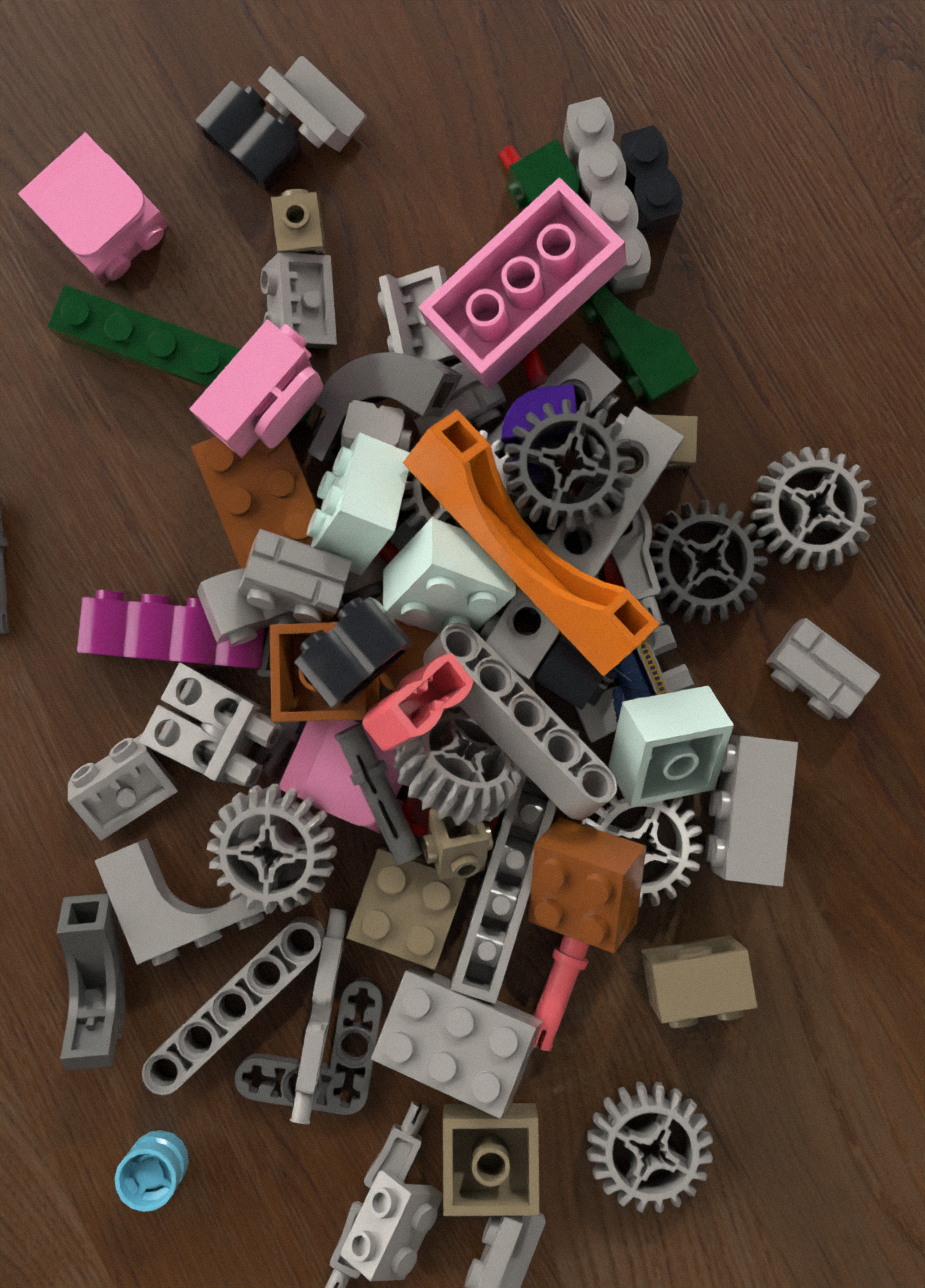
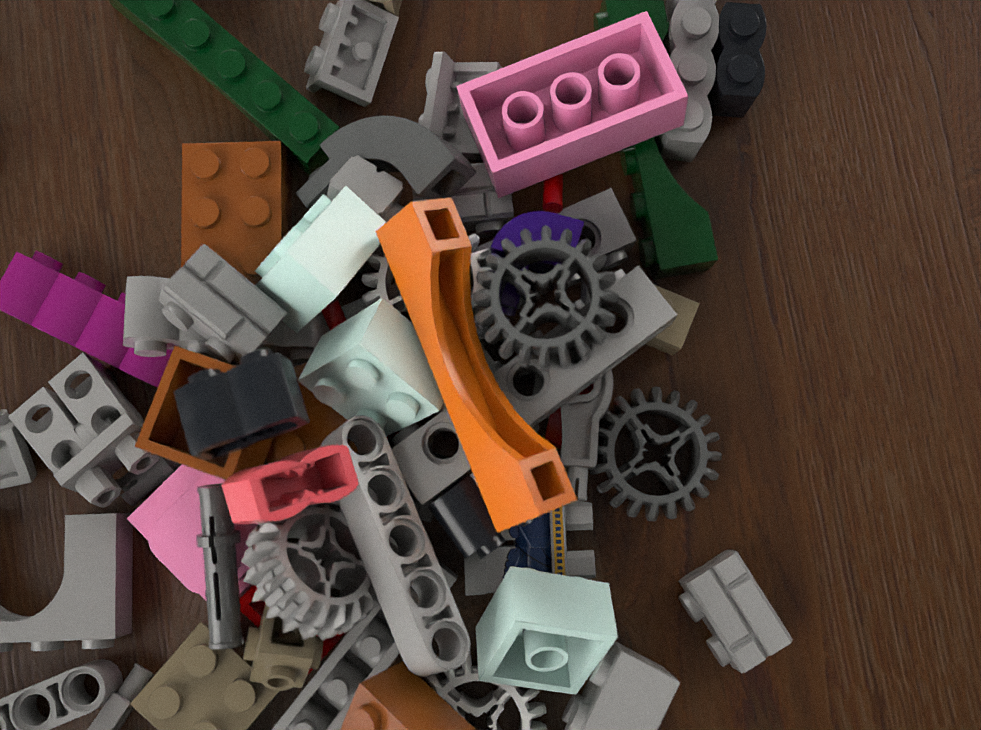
camera: 15 degrees right, 5 degrees down
bright pink brick [190,319,324,458] -> none
light grey gear [206,784,337,914] -> none
light grey gear [750,447,877,571] -> none

